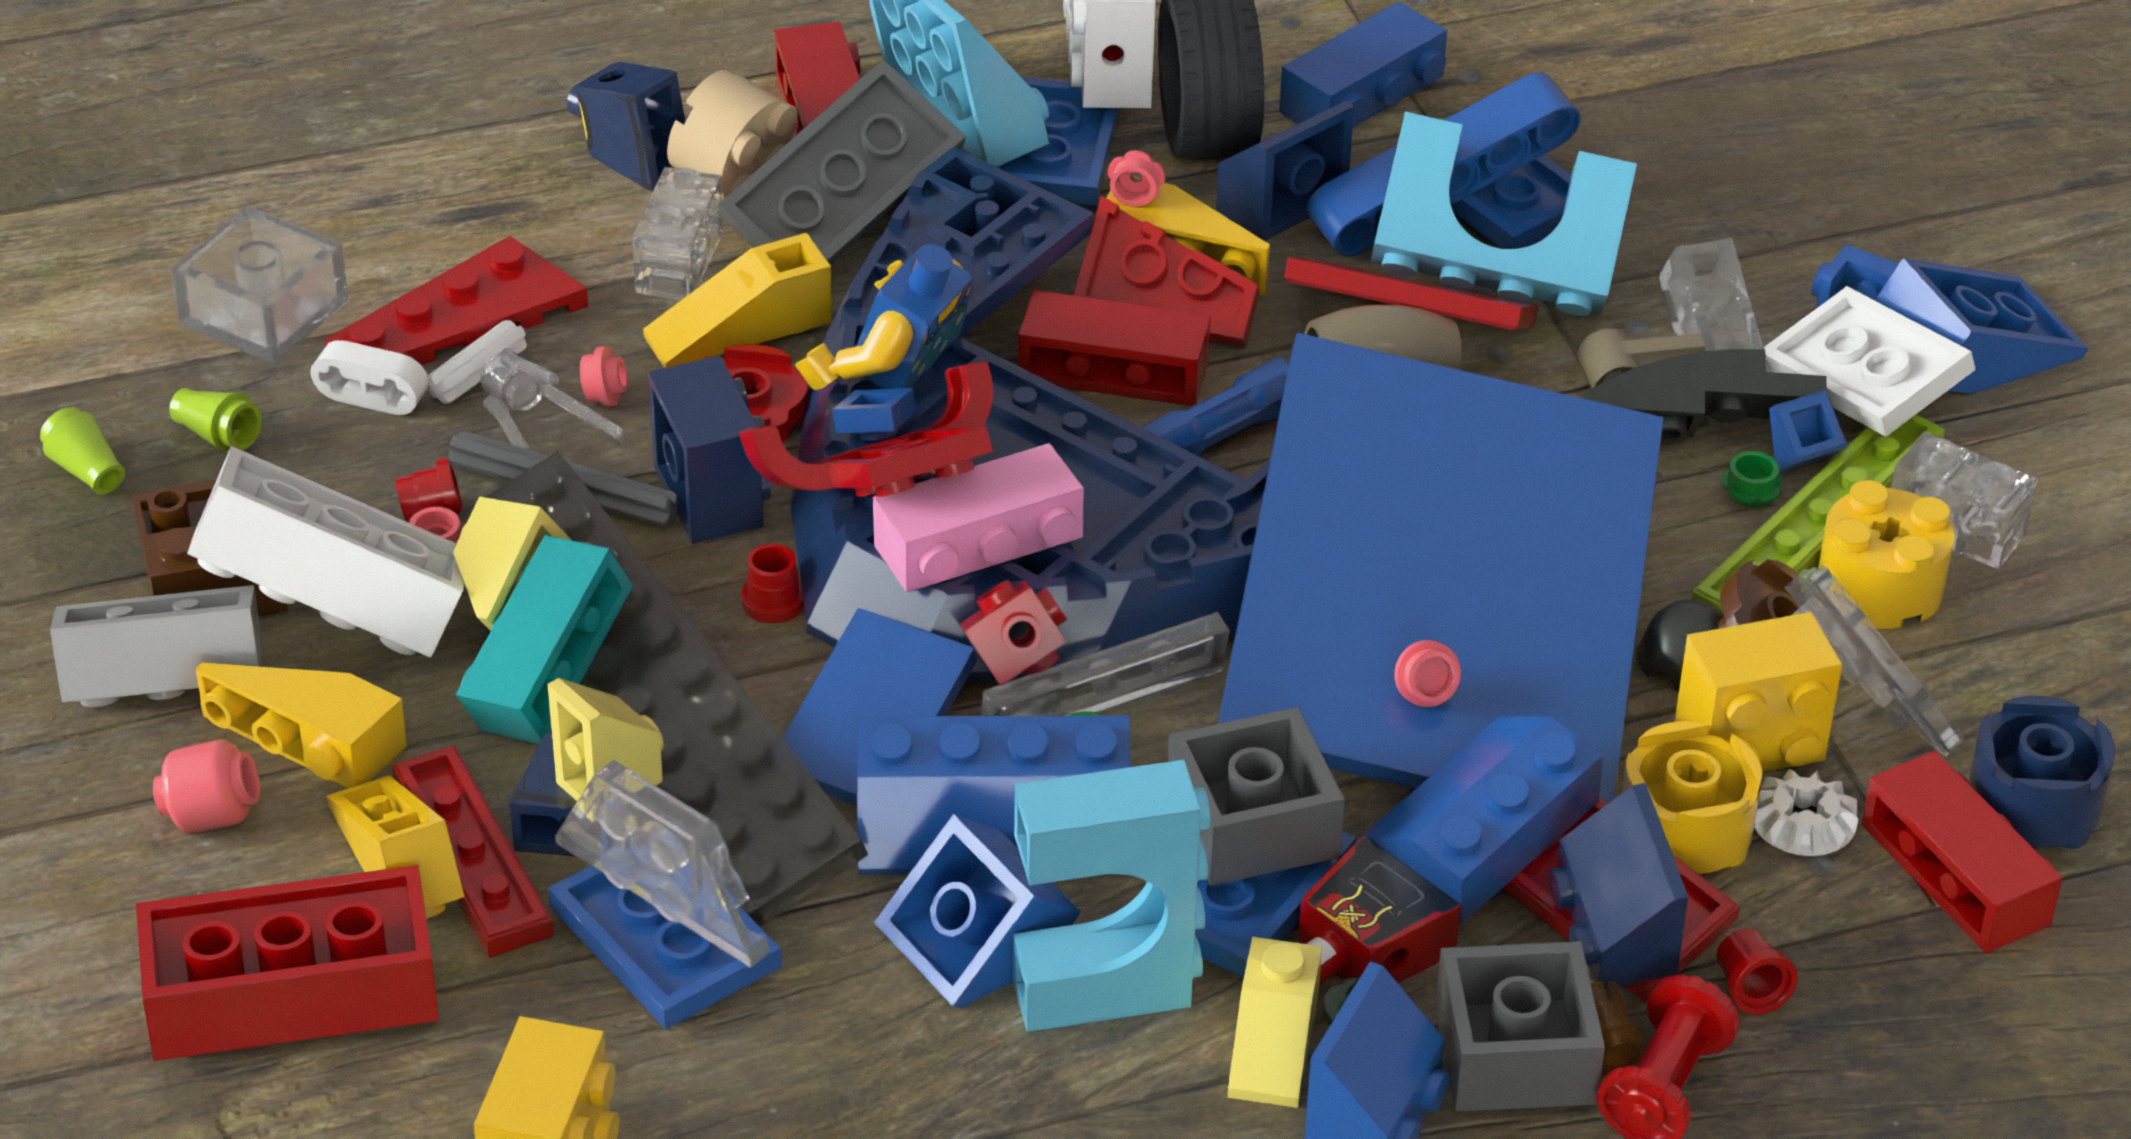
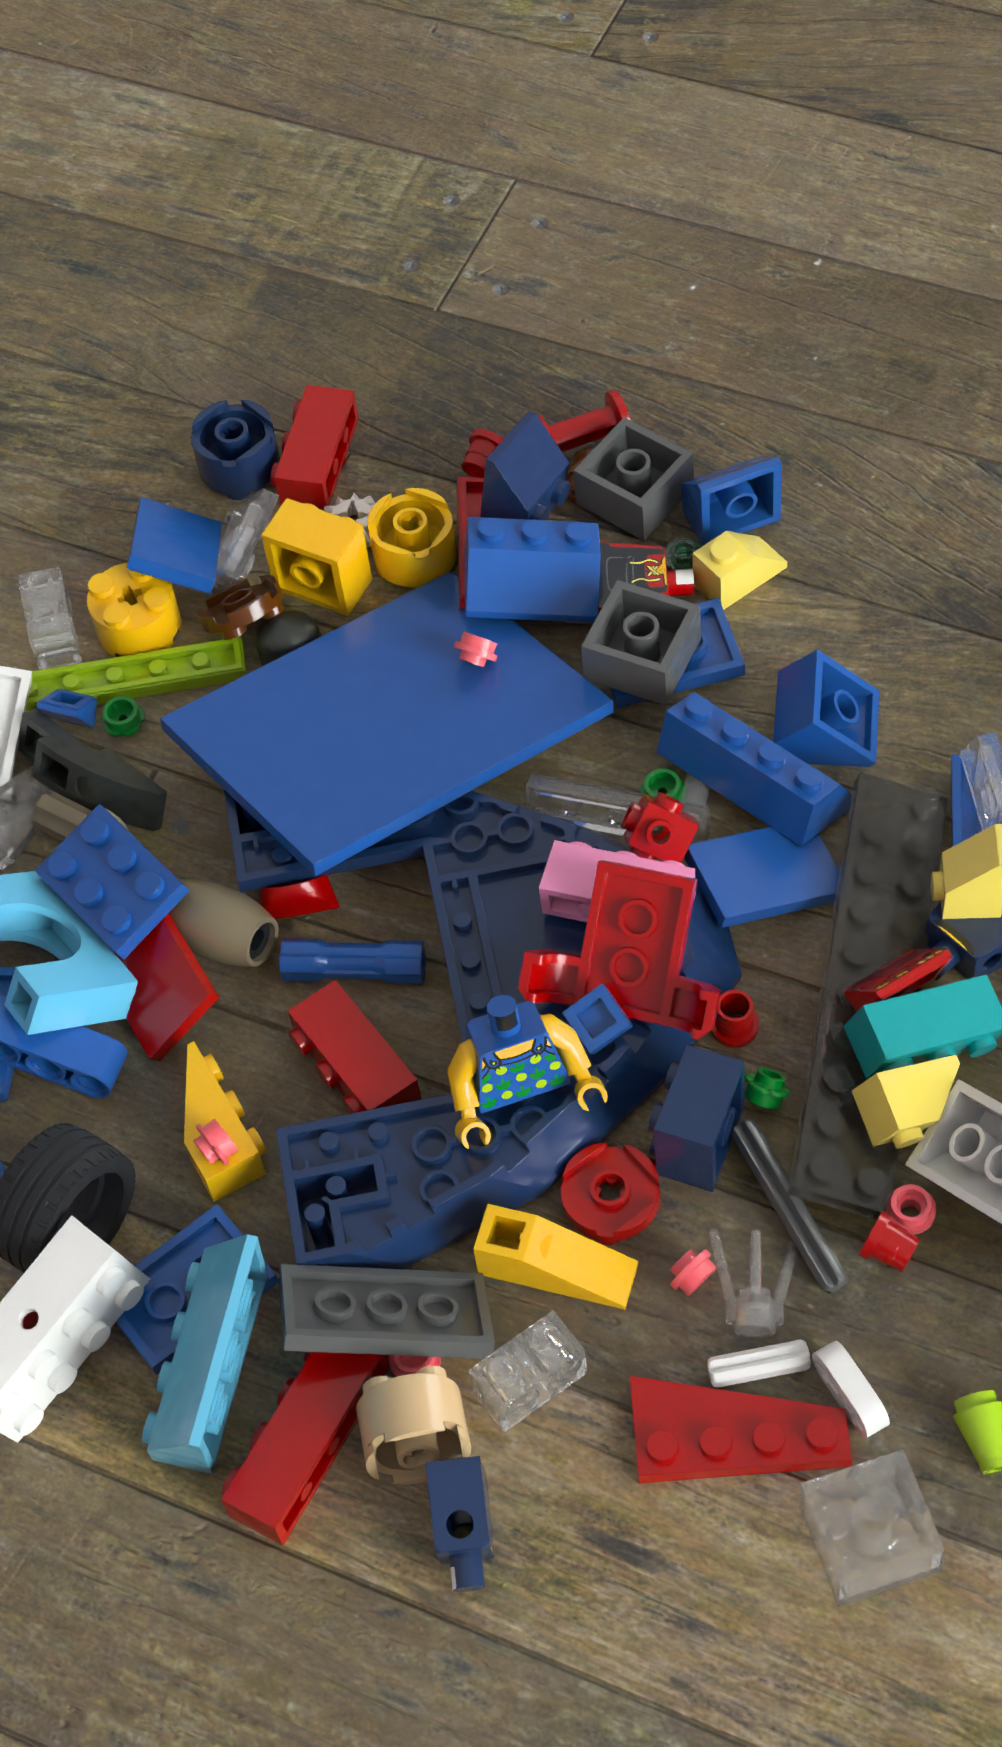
camera: 130 degrees left, 15 degrees up
medium azure arch [1013,760,1211,1033] -> none
red wing [1073,195,1260,347] -> none
dark blue slope [1216,101,1354,241] -> none
none -> blue plate [35,804,190,959]
none -> blue tile [127,497,222,594]
none -> green plate [745,1067,791,1109]
none -> red slope [844,948,952,1011]

